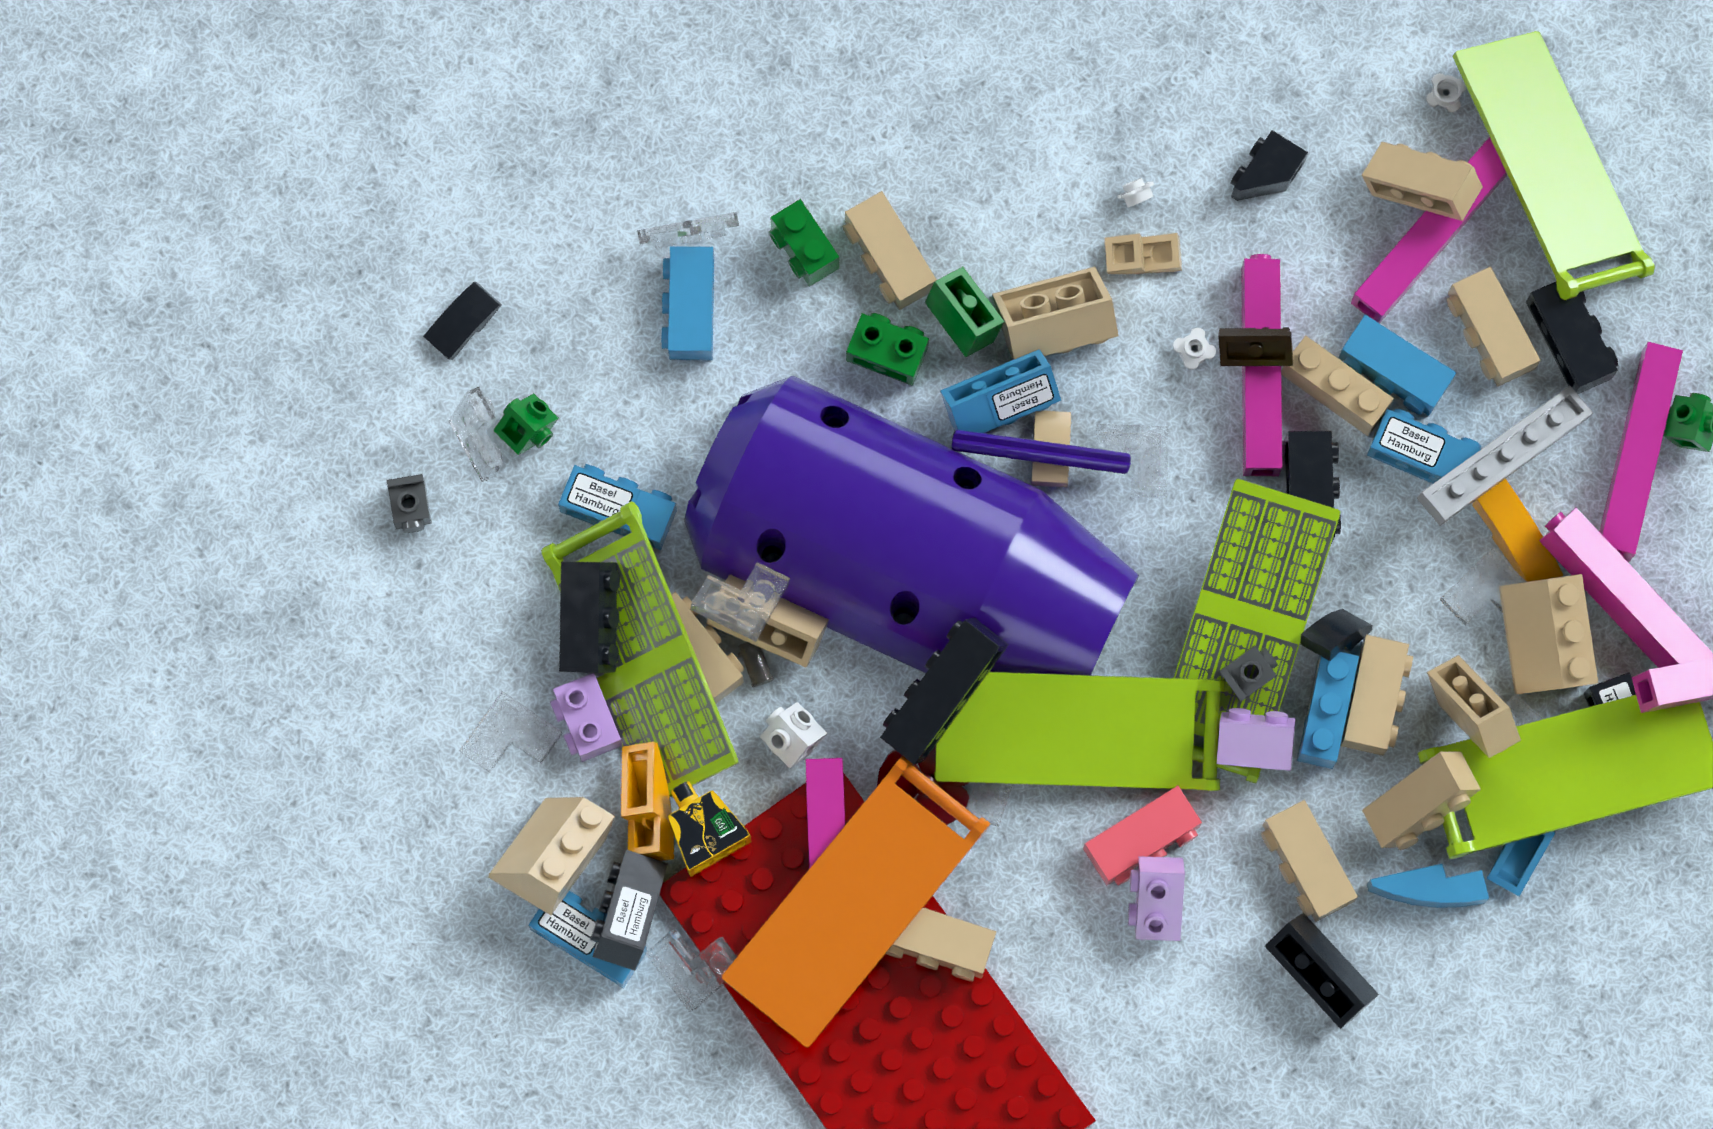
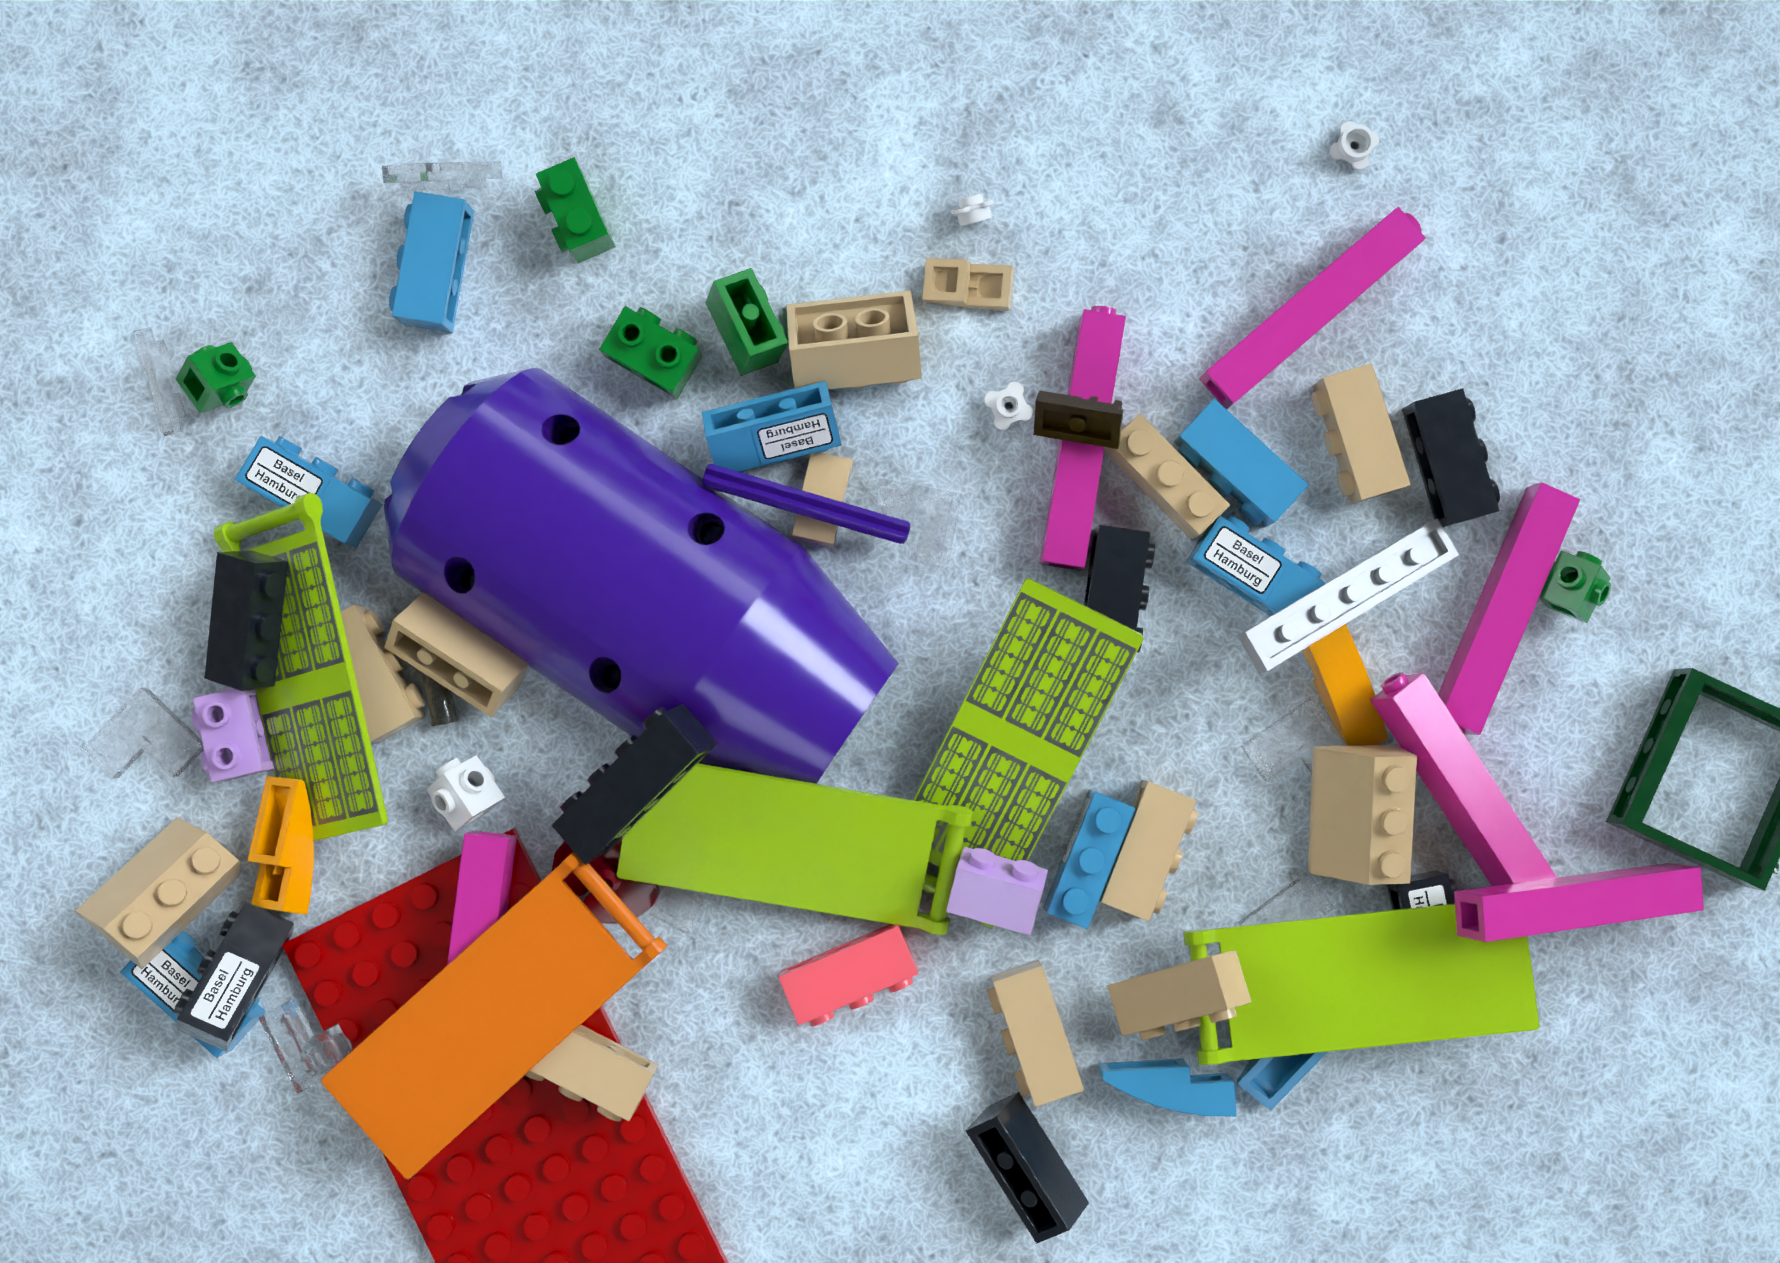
camera: 10 degrees right, 10 degrees up
dark grey brick [386,474,432,533] -> none
black slope [423,282,502,360] -> none
black torso [668,781,752,877] -> none
clear plate [690,562,790,642] -> none
tan brick [842,191,937,310] -> none
lavender brick [1128,856,1185,941] -> none
dark grey brick [1219,645,1278,701] -> none
black slope [1230,130,1308,201] -> none
black slope [1300,609,1373,661] -> none
tan brick [1362,142,1483,221] -> none
tan brick [1427,655,1521,758] -> none
flag [1452,31,1655,300] -> none

